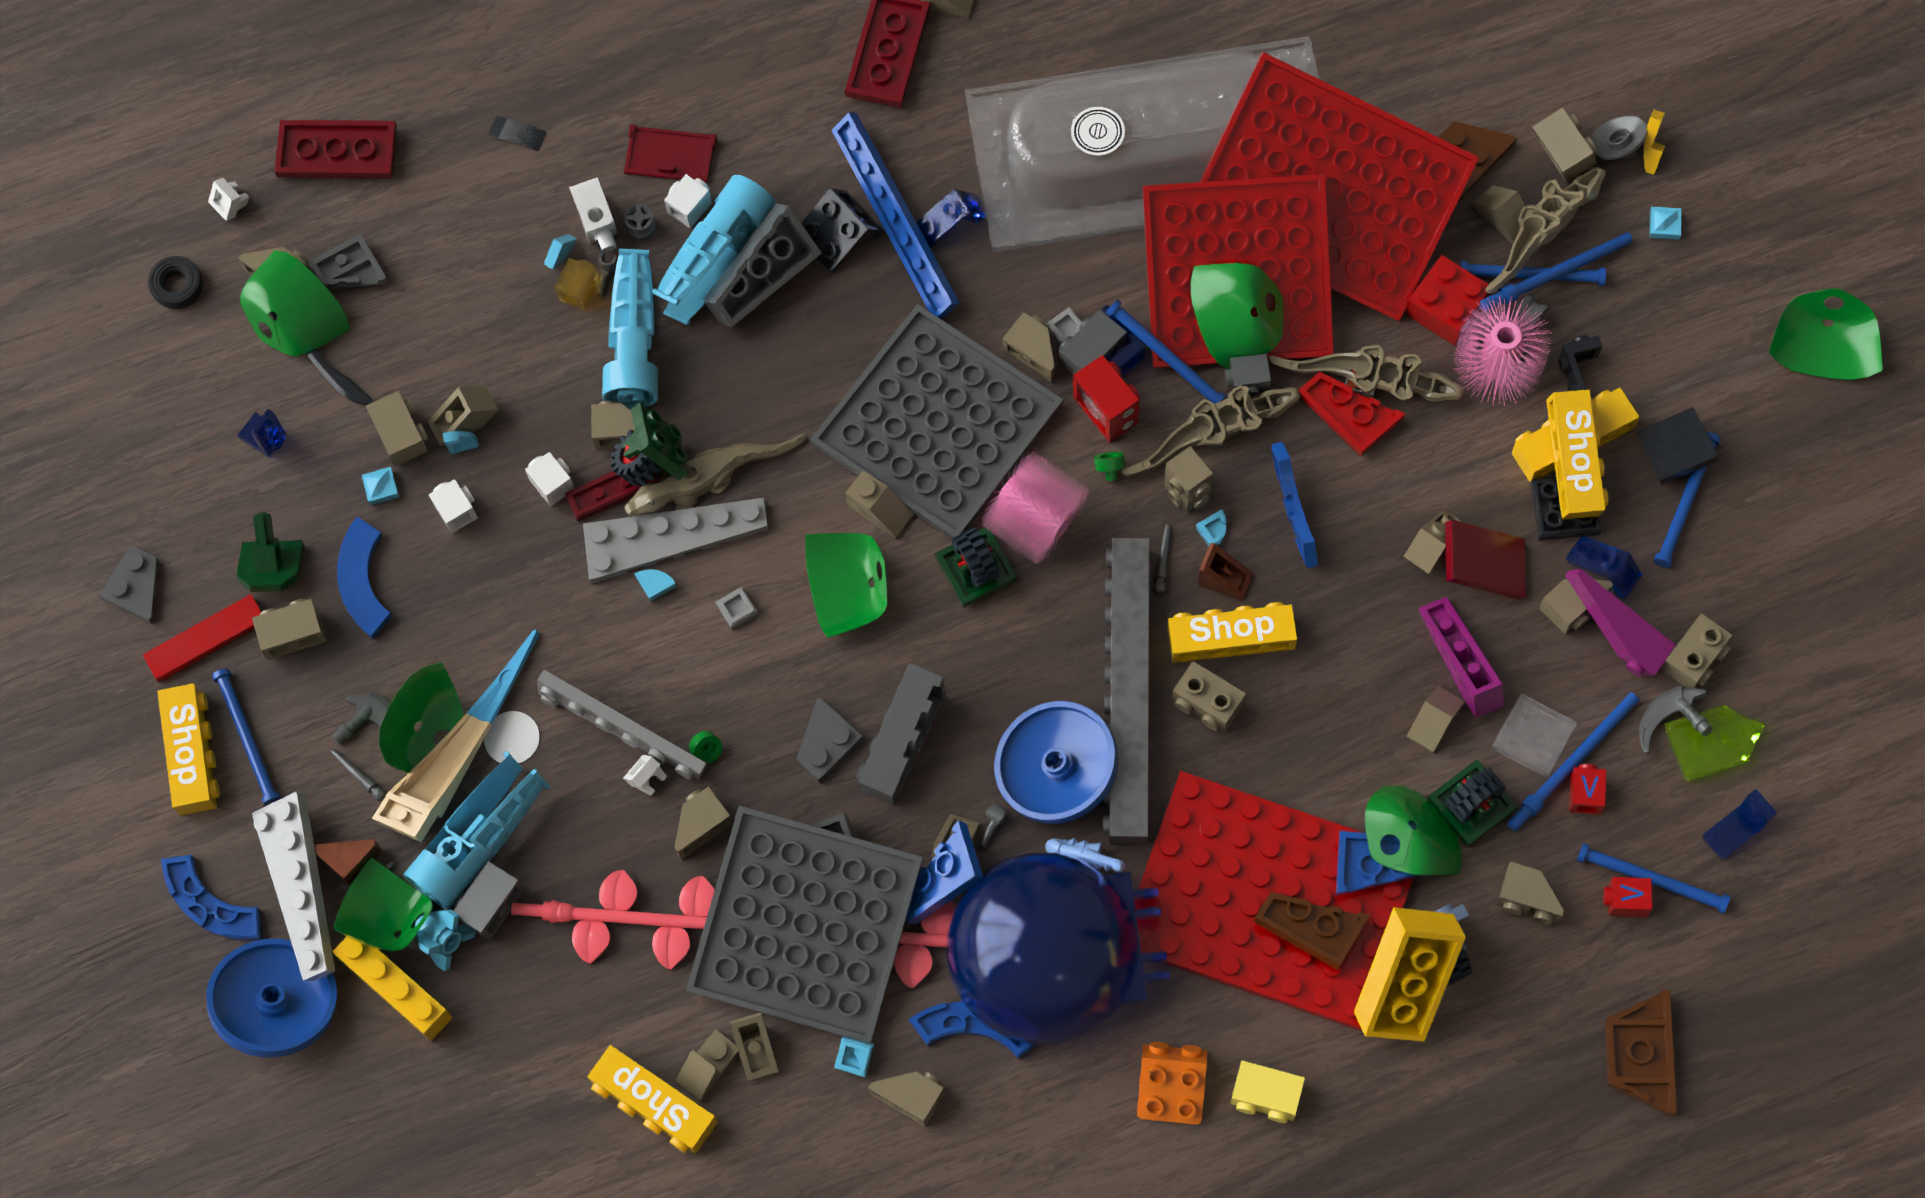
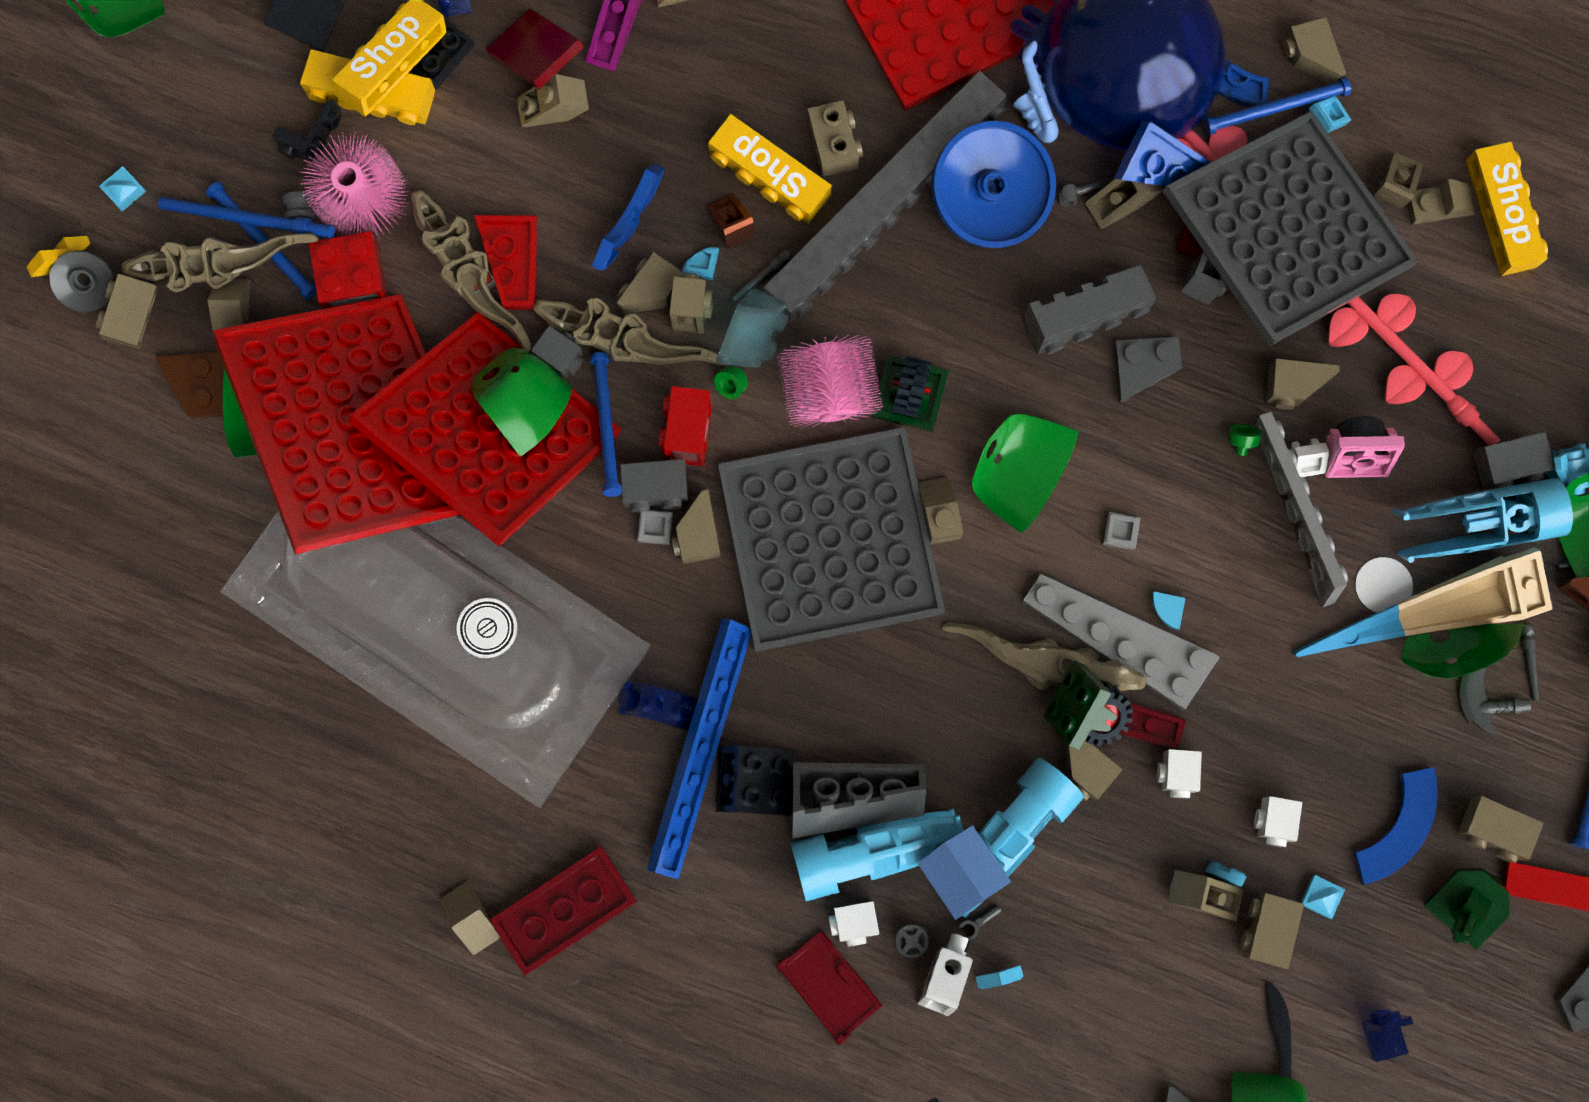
camera: 145 degrees left, 10 degrees up
clear yellow brick [554,258,600,310] -> none
clear blue bracket [1102,305,1146,376] -> none
none -> dark tan slope [617,252,685,315]
none -> clear light blue slope [716,288,789,368]
none -> medium blue slope [917,825,1011,920]
none -> blue bar [1203,77,1351,135]
none -> bright pink piece [1325,416,1405,478]

